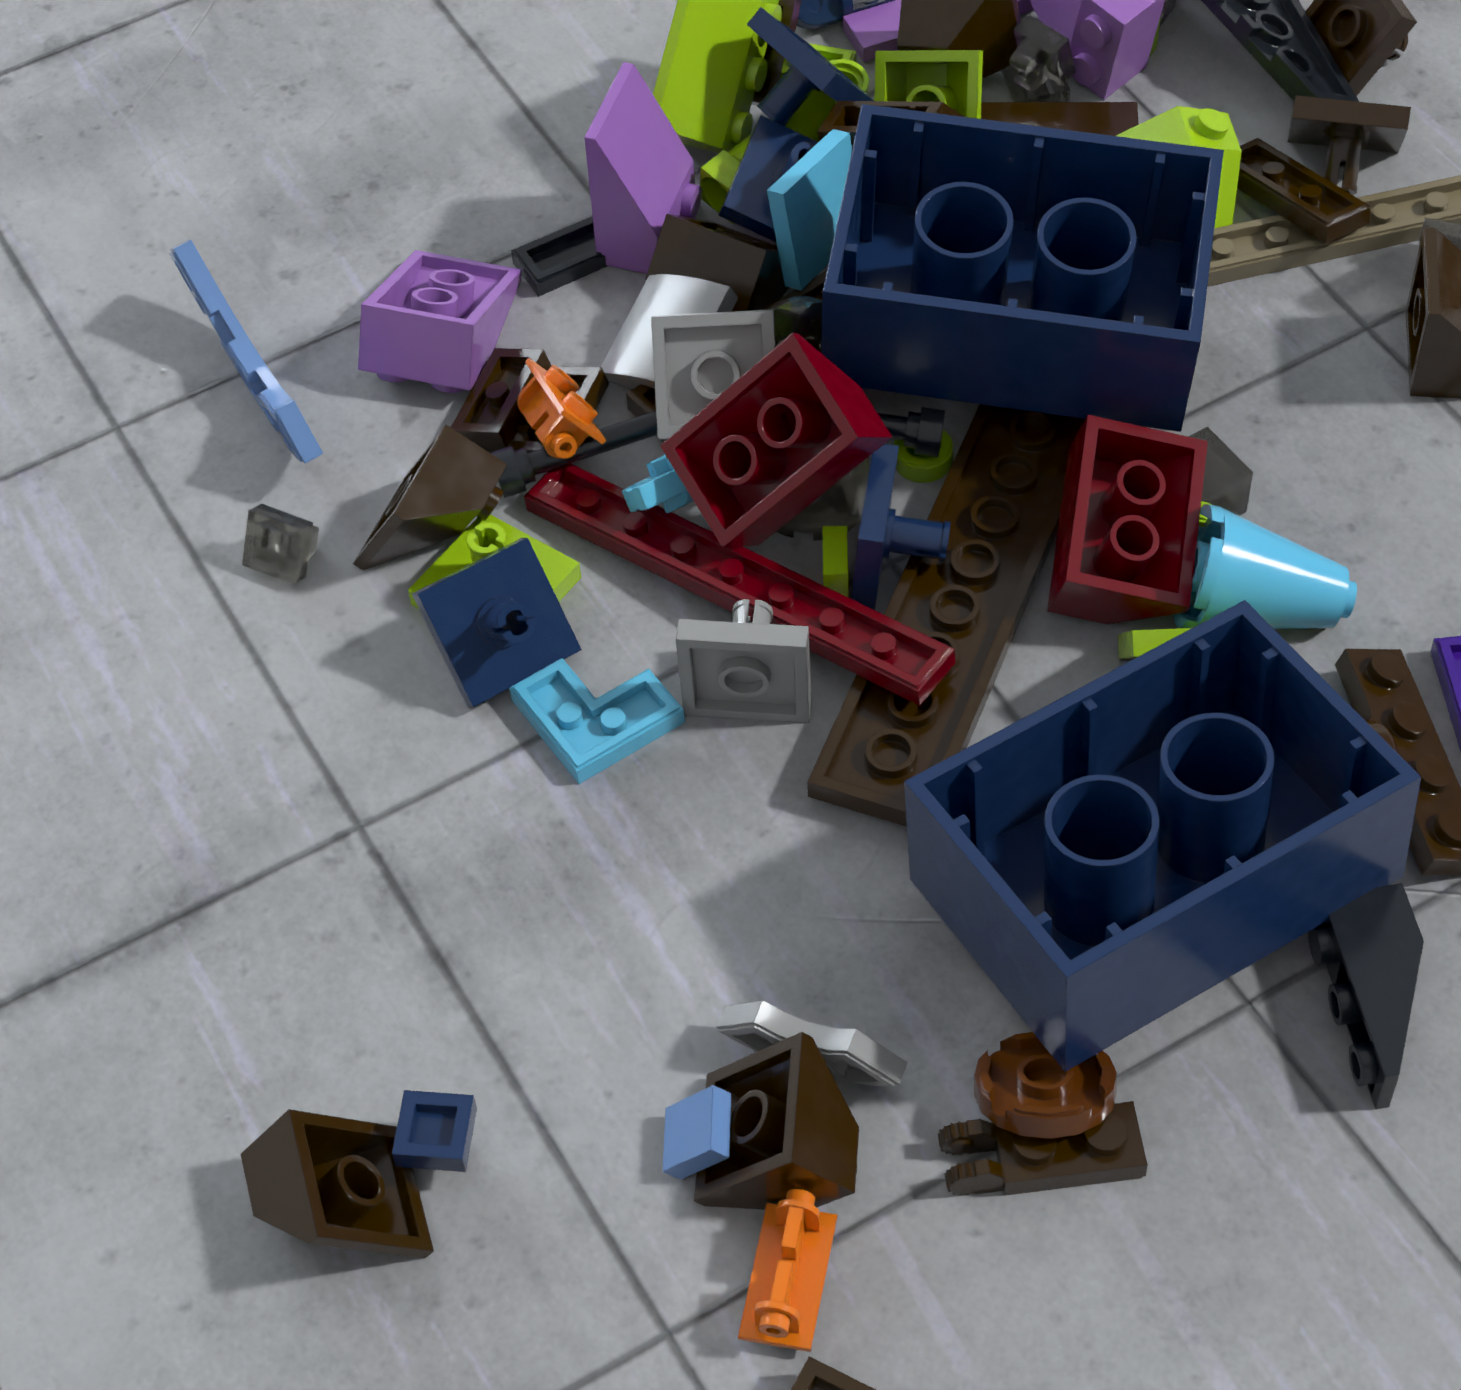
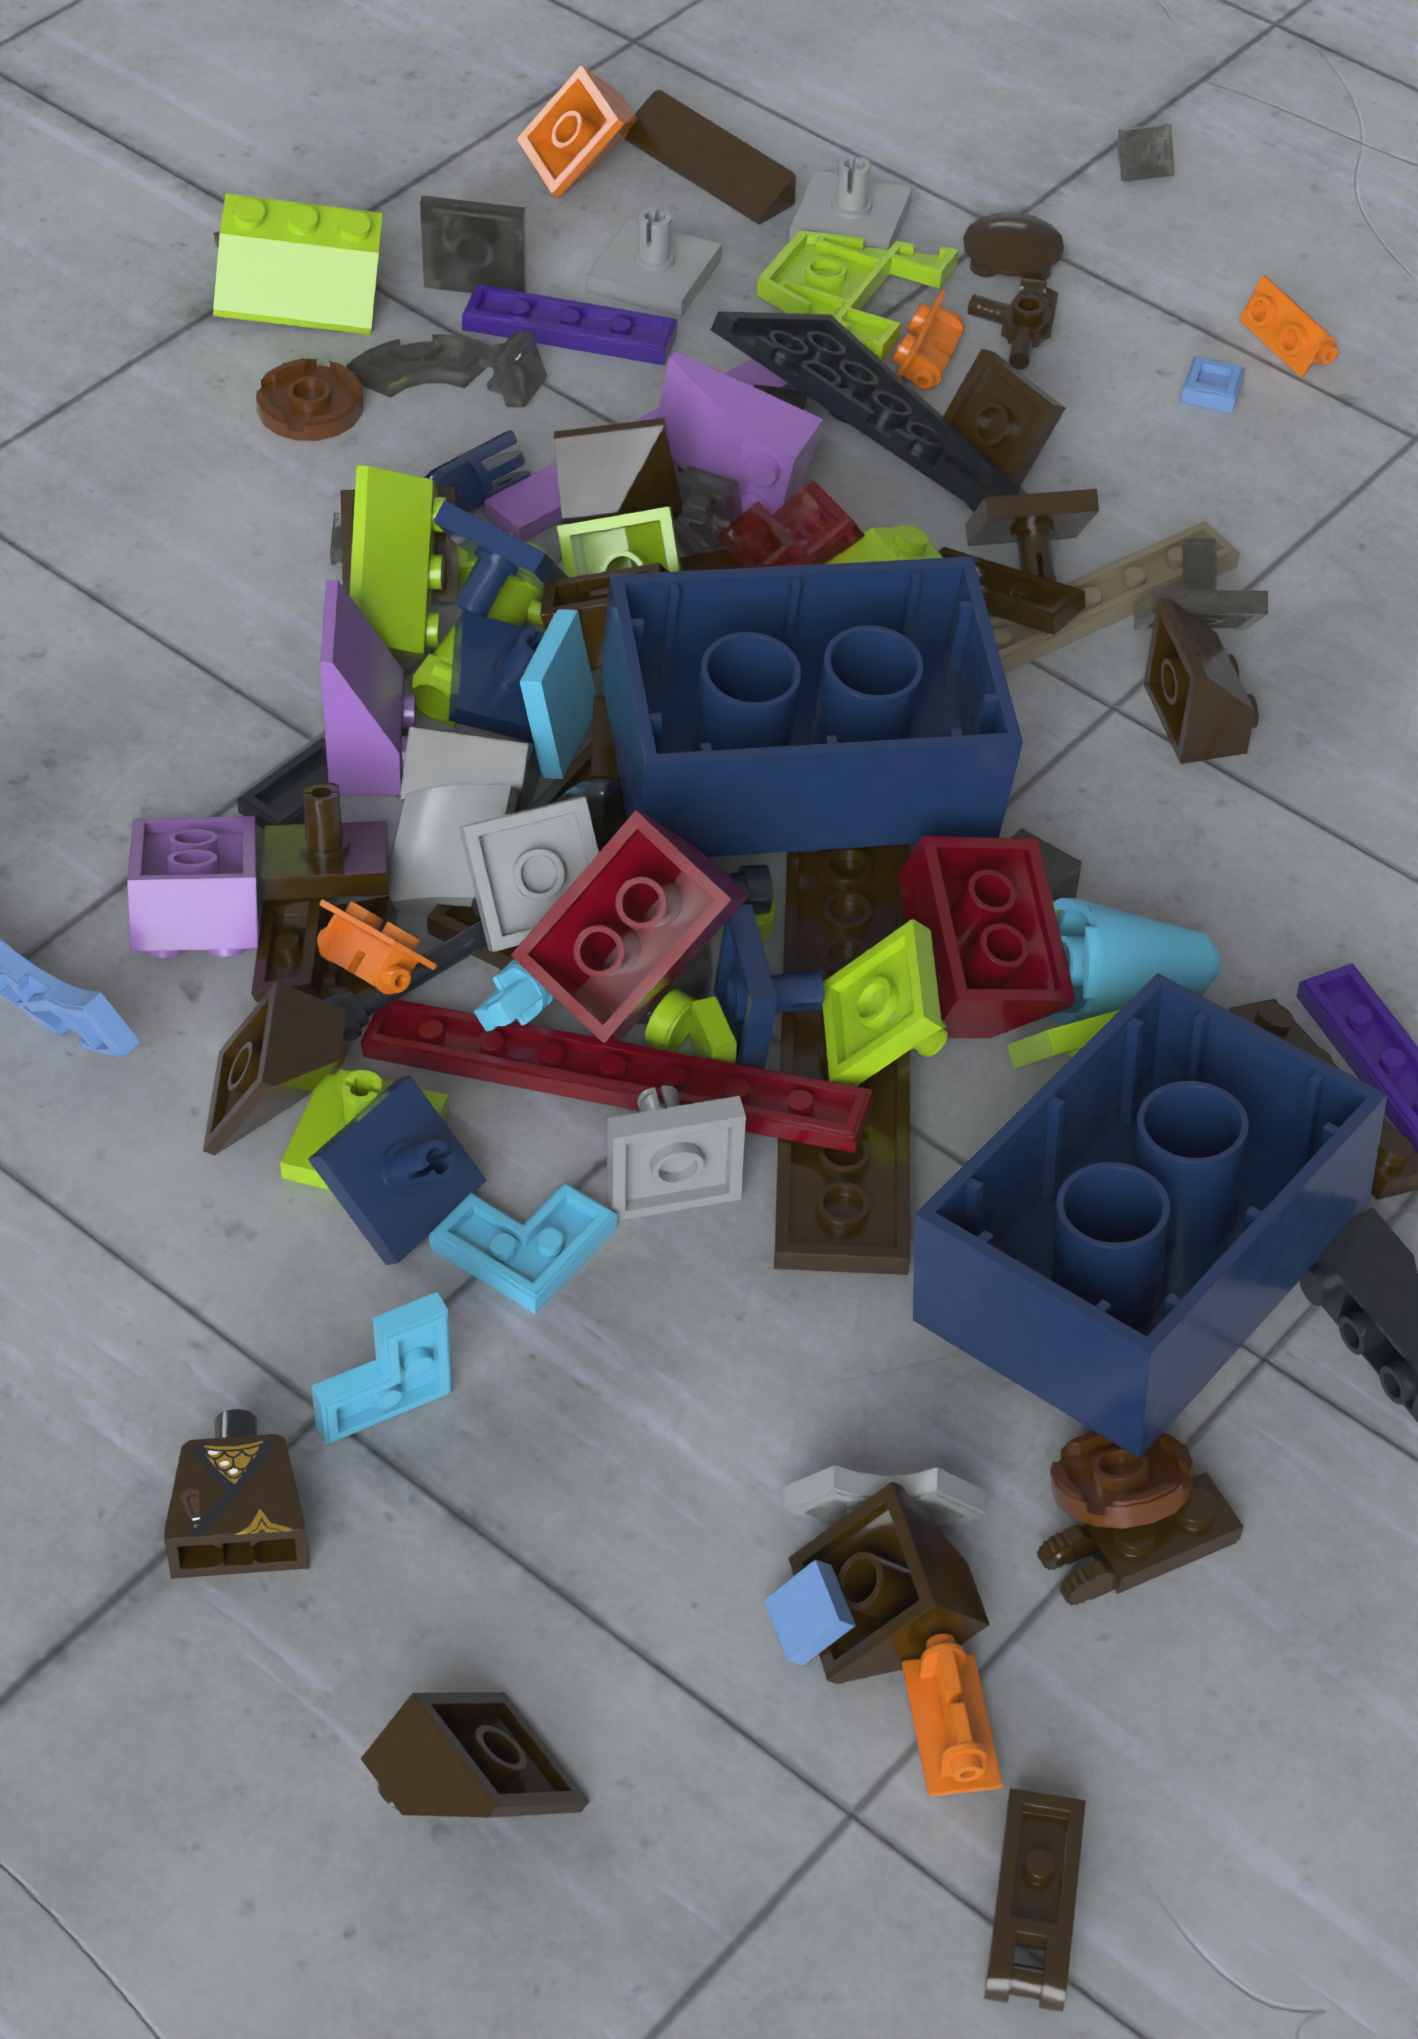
camera: 25 degrees left, 5 degrees down
clear smoke tile [242,504,319,584] -> none
dark blue tile [392,1090,477,1172] -> none
none -> dark brown torso [164,1409,309,1579]
none -> dark brown tile [261,784,388,900]
none -> medium azure tile [311,1292,453,1444]
none -> lime tile [645,988,697,1052]
none -> clear red slope [716,480,865,568]
none -> lime tile [822,919,947,1086]

